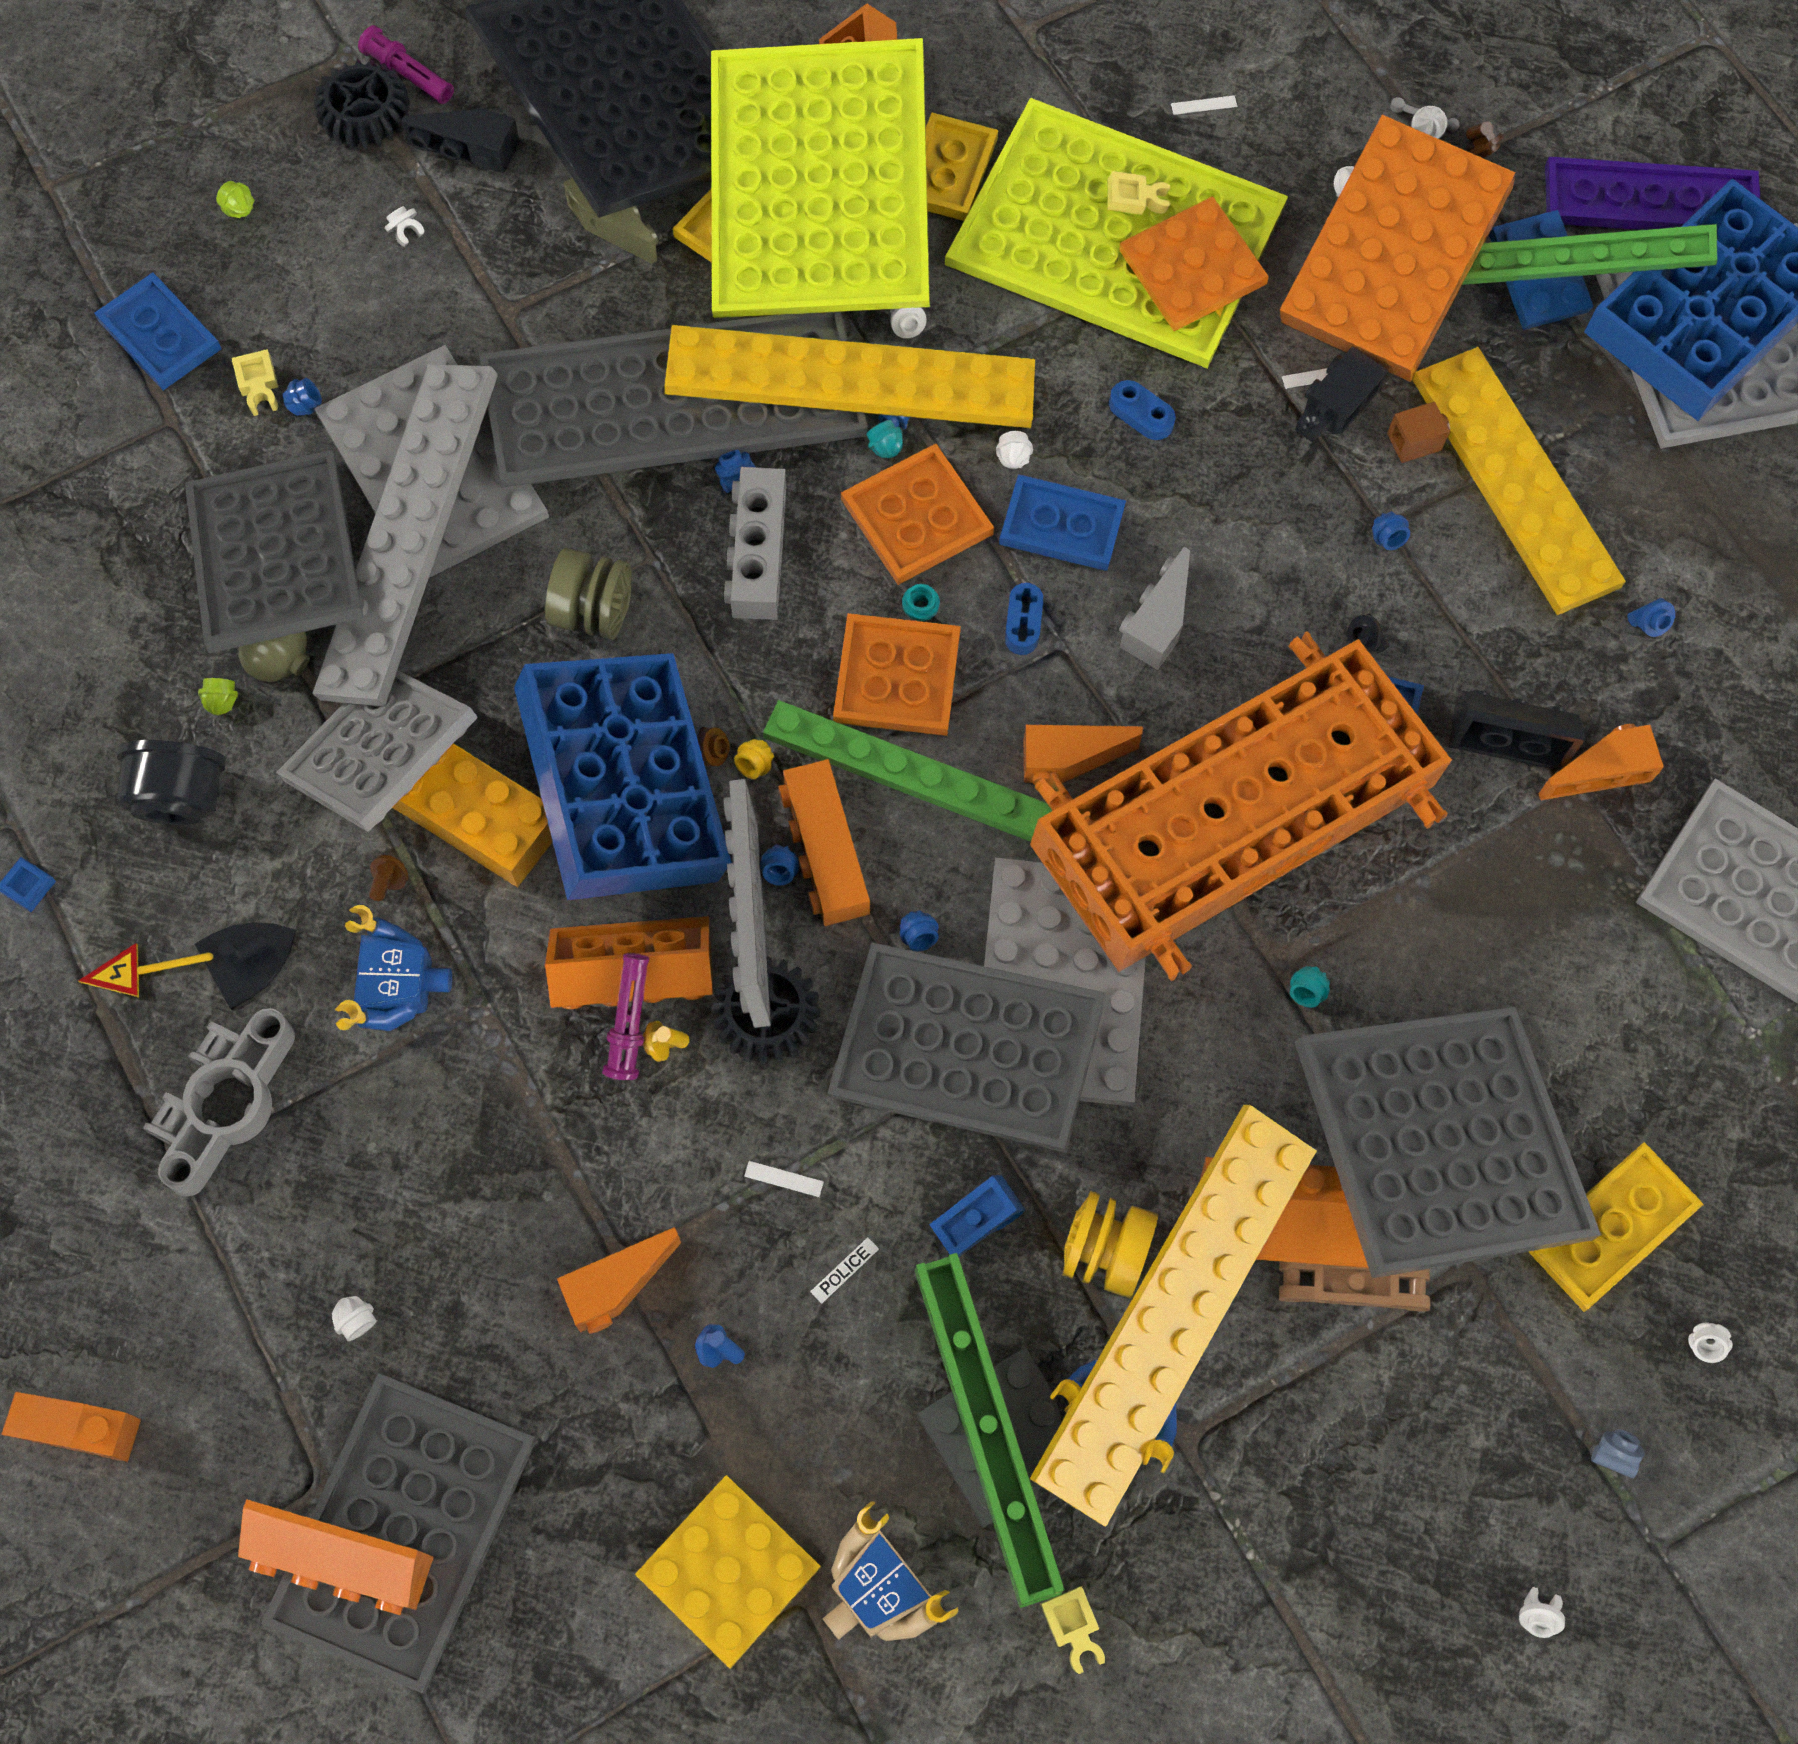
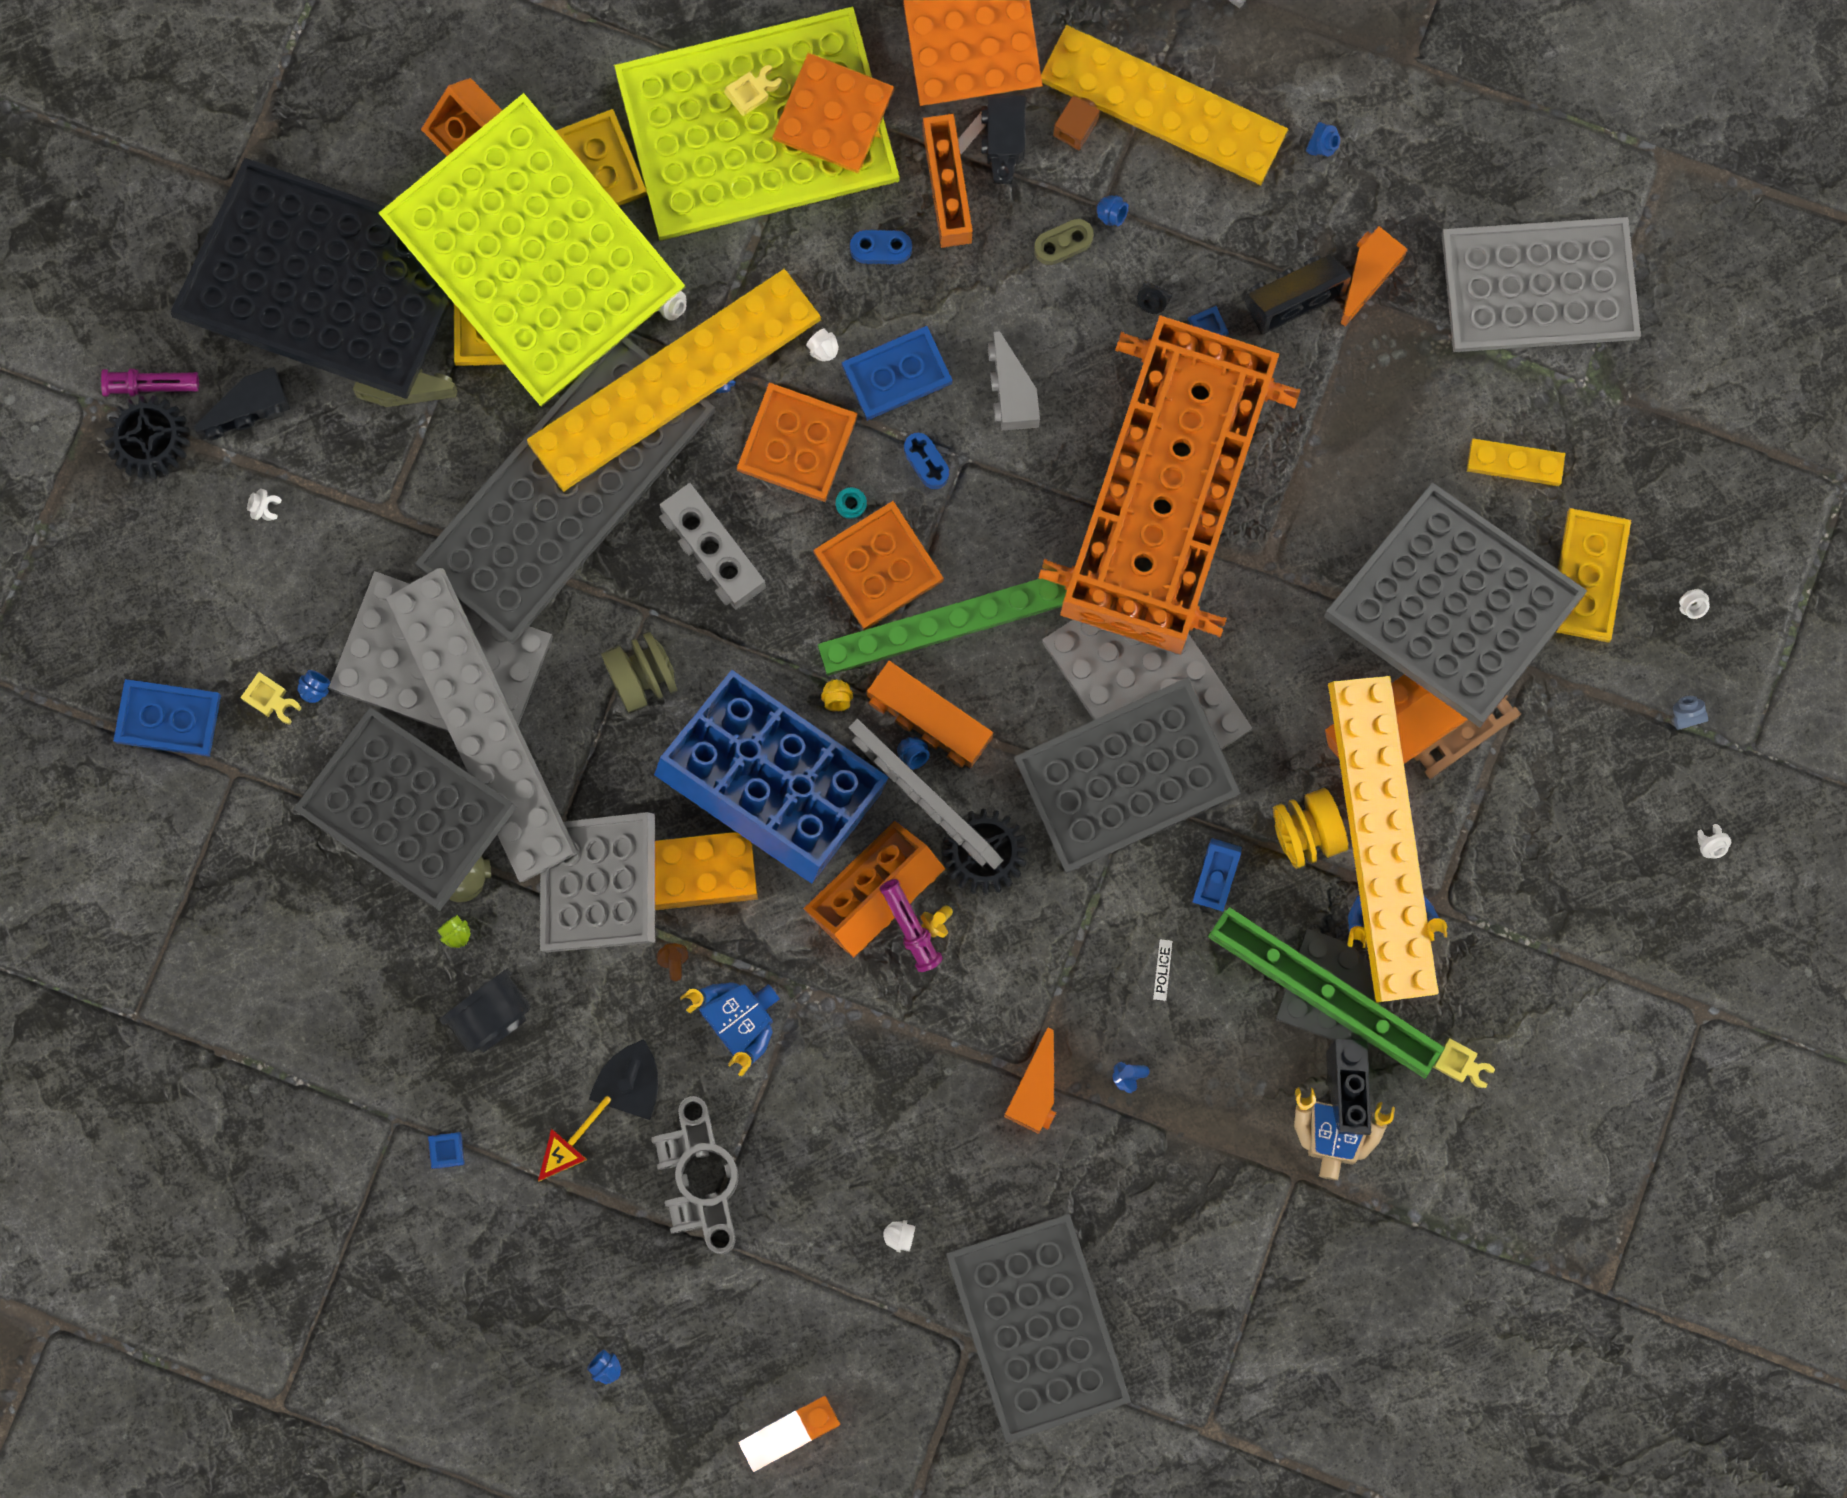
camera: 40 degrees left, 10 degrees up
lime plate [216,181,255,218] -> none
orange slope [238,1499,434,1616] -> none
yellow plate [635,1475,821,1669] -> none
reddish brown plate [697,727,730,766] -> none
blue plate [715,449,756,493] -> none
white sticker [744,1161,824,1197] -> none
teal plate [866,420,903,458] -> none
blue plate [899,910,939,951] -> none
orange slope [1023,725,1143,785] -> none
teal plate [1290,966,1330,1008] -> none
none -> orange brick [923,114,973,248]
none -> olive plate [1034,219,1094,265]
none -> black slope [1326,1039,1372,1135]
none -> yellow plate [1467,438,1565,486]

